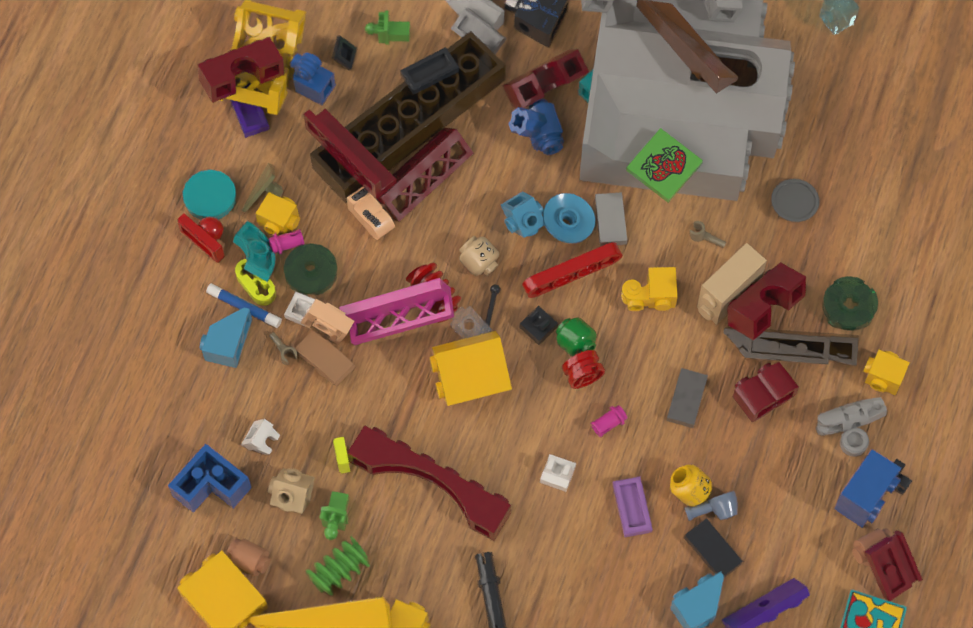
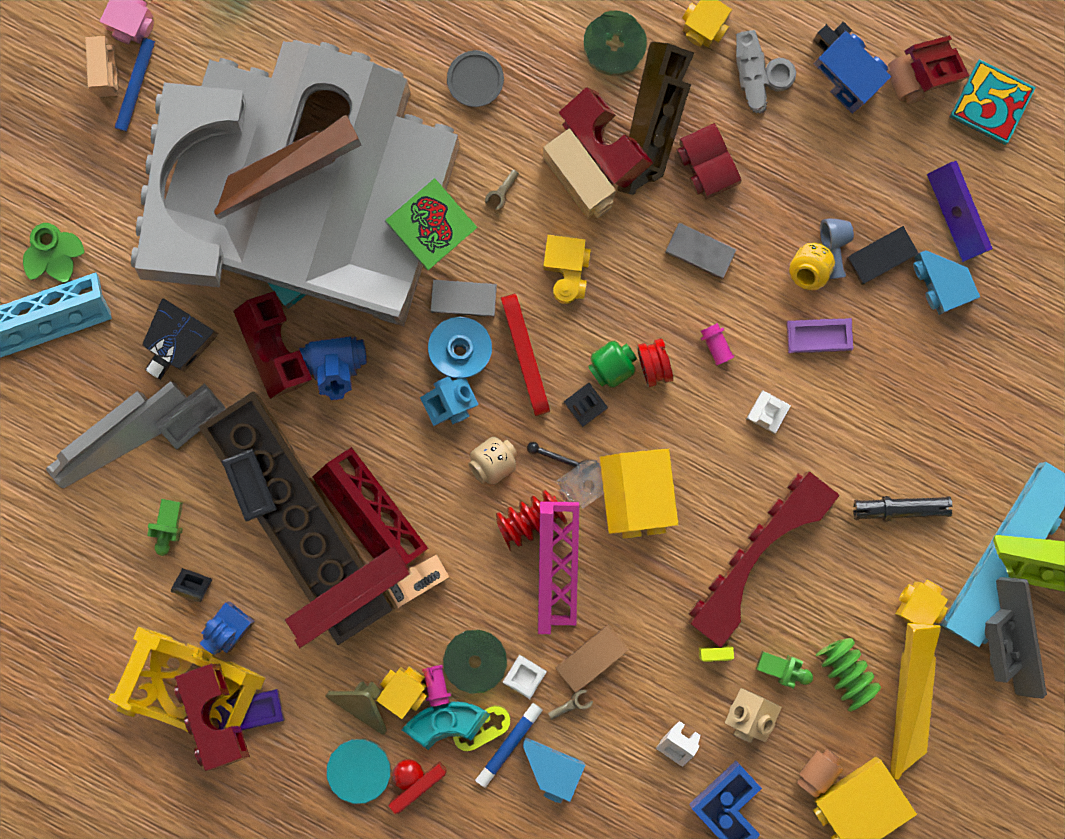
camera: 85 degrees left, 20 degrees up
light nougat brick [300,299,354,345] -> none

